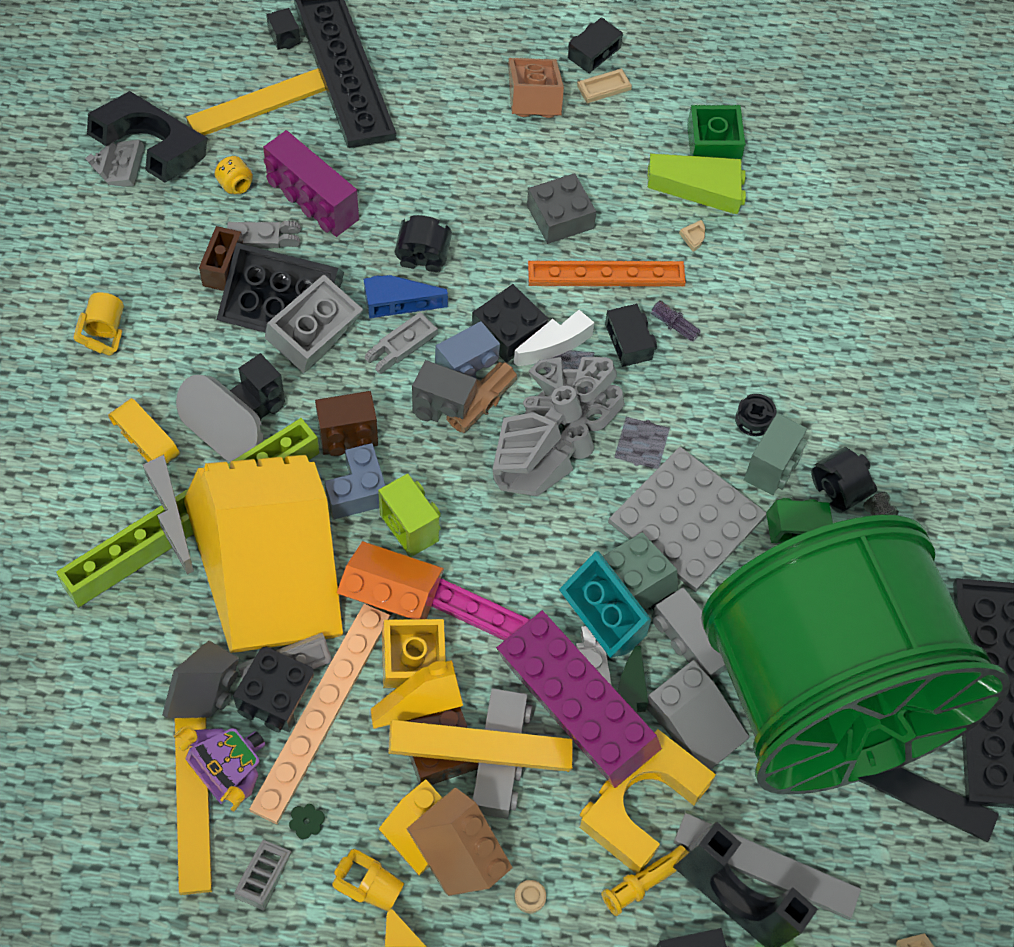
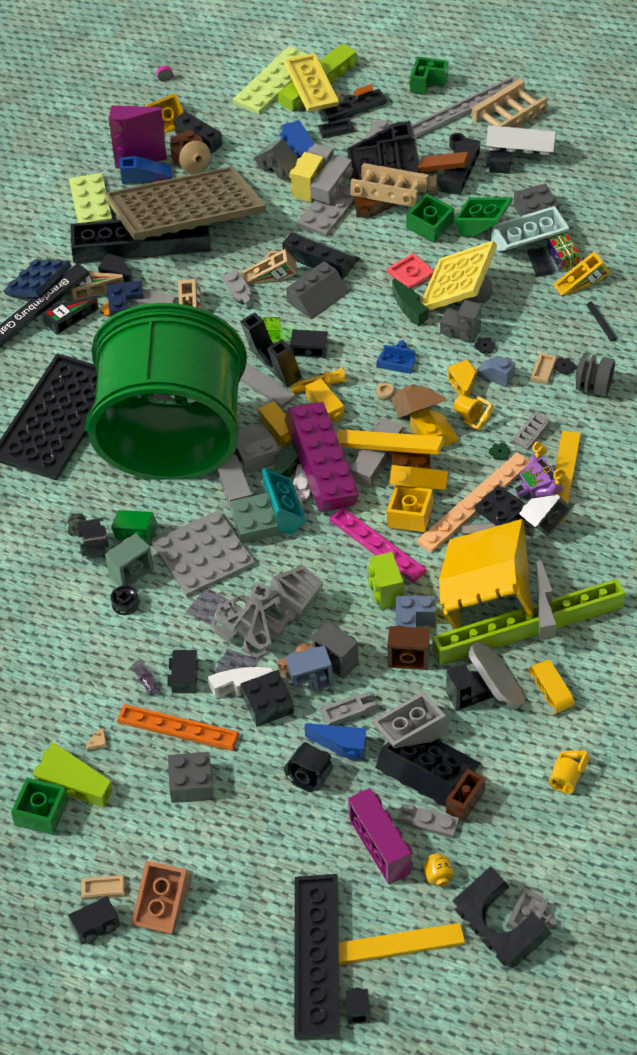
camera: 155 degrees left, 10 degrees down
orange slope [337,541,444,619] -> none

